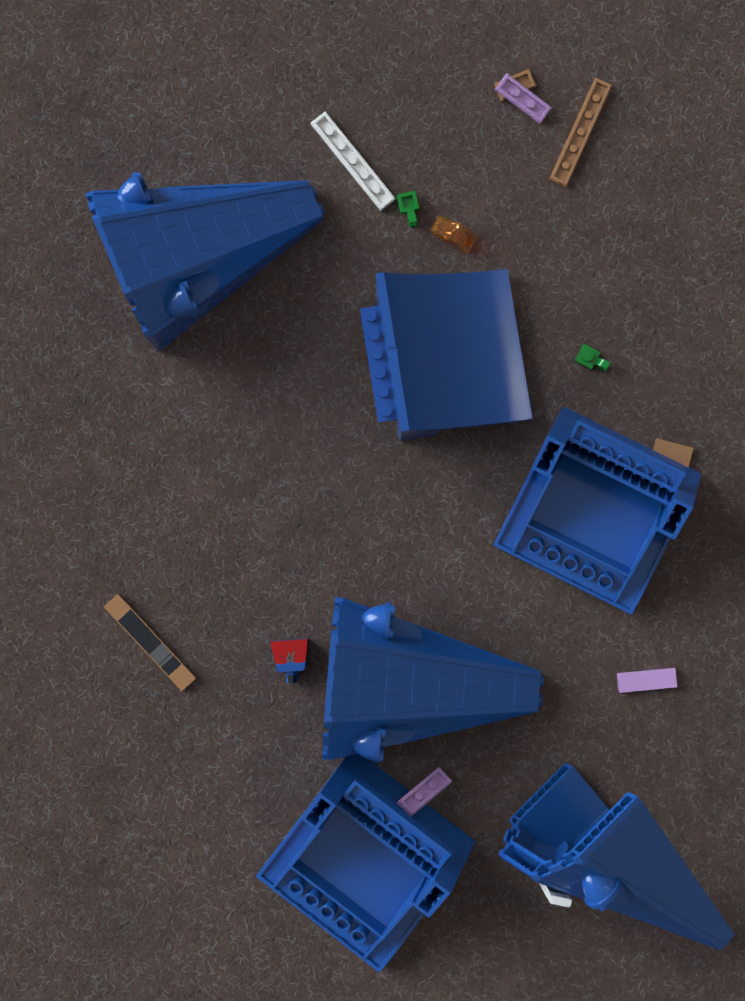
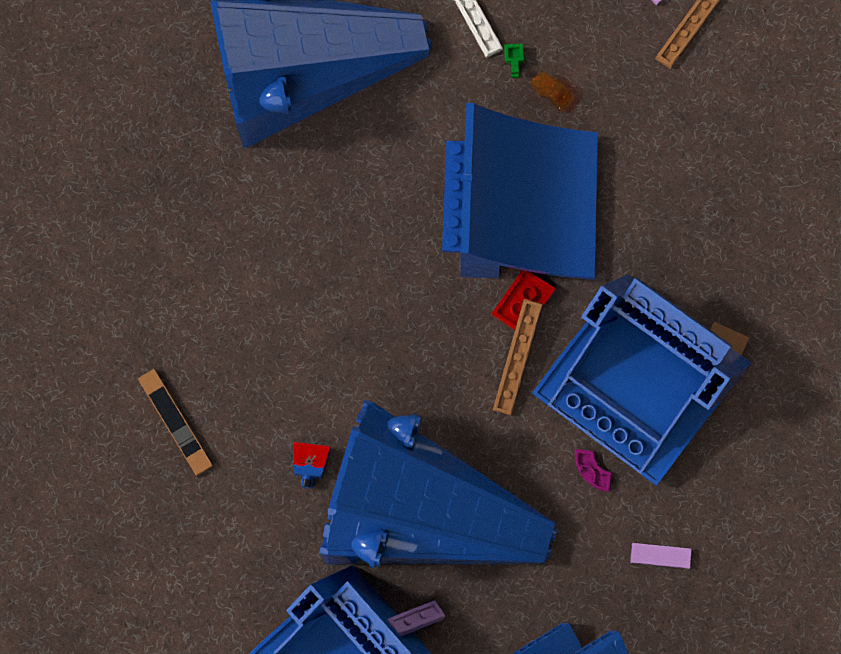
camera: 15 degrees right, 10 degrees down
green plate [574,344,610,371] -> none
none -> red plate [492,270,556,331]
none -> medium nougat tile [493,299,543,416]
none -> magenta tile [574,449,612,493]

